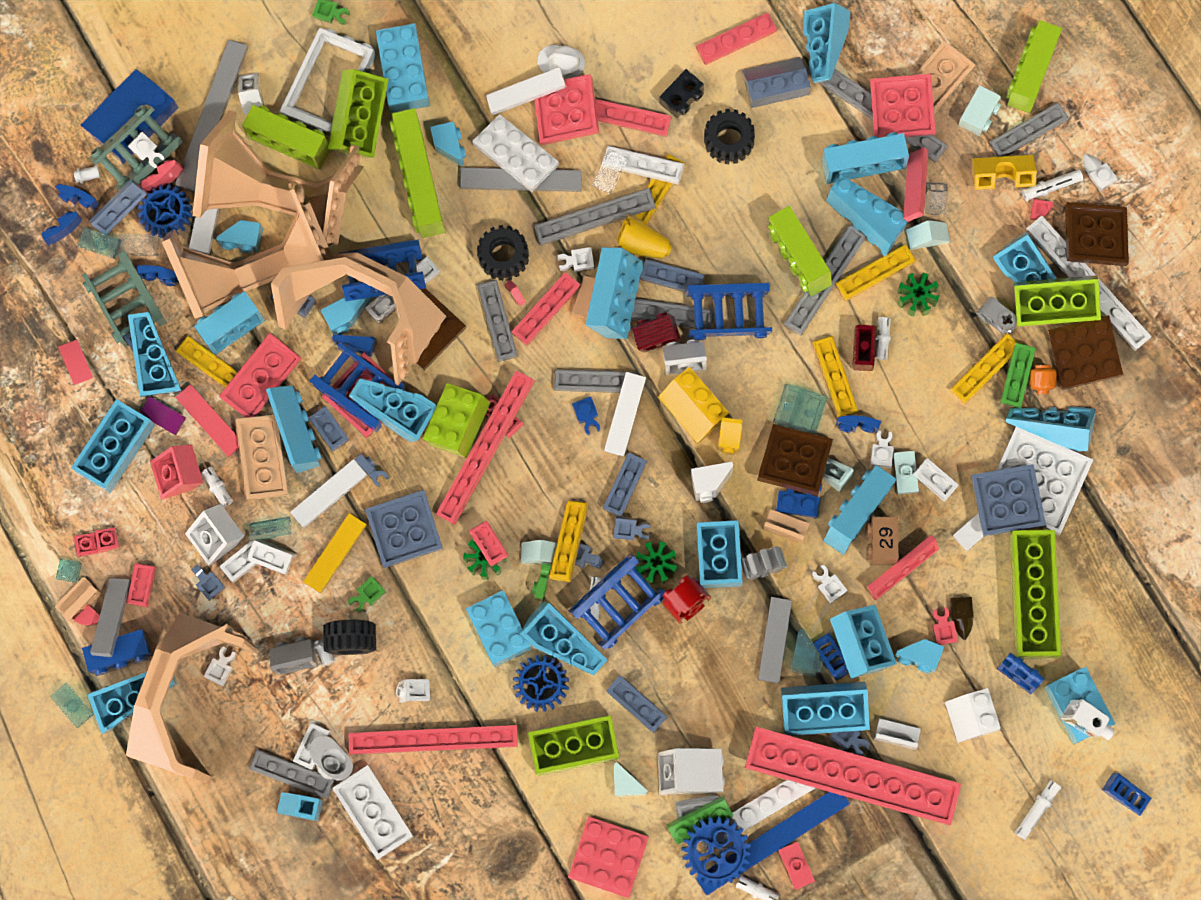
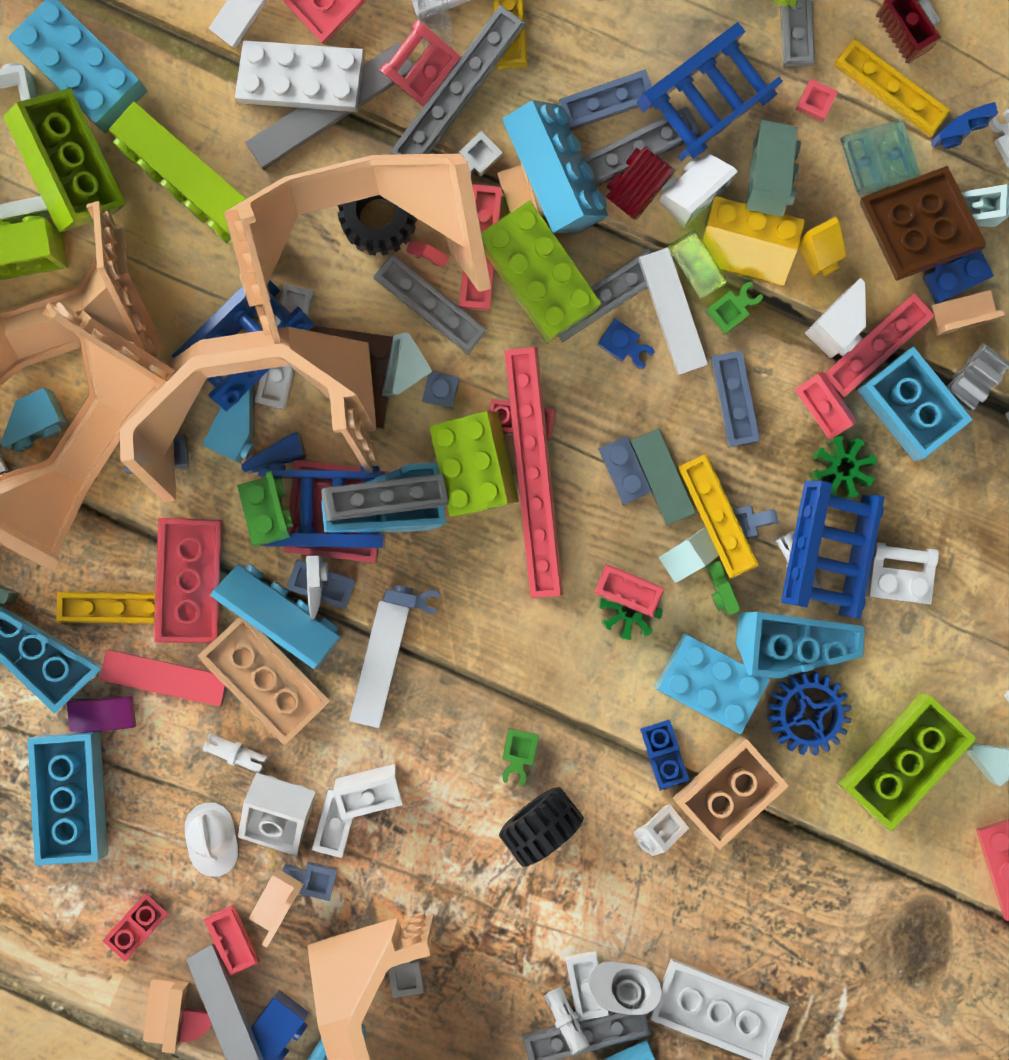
camera: 45 degrees left, 10 degrees up
clear light blue plate [55,559,82,583] -> none
coral slope [150,445,203,499] -> none
medium azure brick [194,291,265,355] -> none
clear light blue plate [249,516,291,541] -> none
light grey slope [269,637,318,675] -> none
yellow tile [303,513,367,594] -> none
white pin [313,639,335,666] -> none
coral plate [349,725,518,755] -> none
sand blue plate [365,490,443,568] -> none
medium azure slope [430,121,466,166] -> none
sand blue plate [606,676,667,734] -> none
sand blue plate [613,516,651,540] -> none
yellow cone [614,213,672,259] -> none
red brick [663,575,711,624] -> none
none -> white piece [185,803,238,877]
none -> light nougat panel [224,154,491,344]
none -> bright green bracket [237,471,294,547]
none -> light nougat panel [248,869,304,948]
none -> white plate [306,556,328,619]
none -> light grey tile [321,473,449,522]
none -> coral plate [379,20,461,106]
none -> light aqua slope [382,332,432,397]
none -> sand blue plate [422,372,459,409]
none -> lime brick [481,200,601,344]
none -> white pin [544,987,590,1055]
none -> sand blue plate [598,436,652,505]
none -> sand green tile [630,428,695,525]
none -> blue slope [640,719,689,791]
none -> clear neon green plate [668,229,727,299]
none -> light nougat brick [673,735,789,850]
none -> bright green plate [705,281,763,335]
none -> sand green brick [746,119,801,217]
none -> coral plate [795,79,838,122]
none -> coral plate [795,371,858,440]
none -> coral plate [824,293,935,398]
none -> white plate [867,542,939,605]

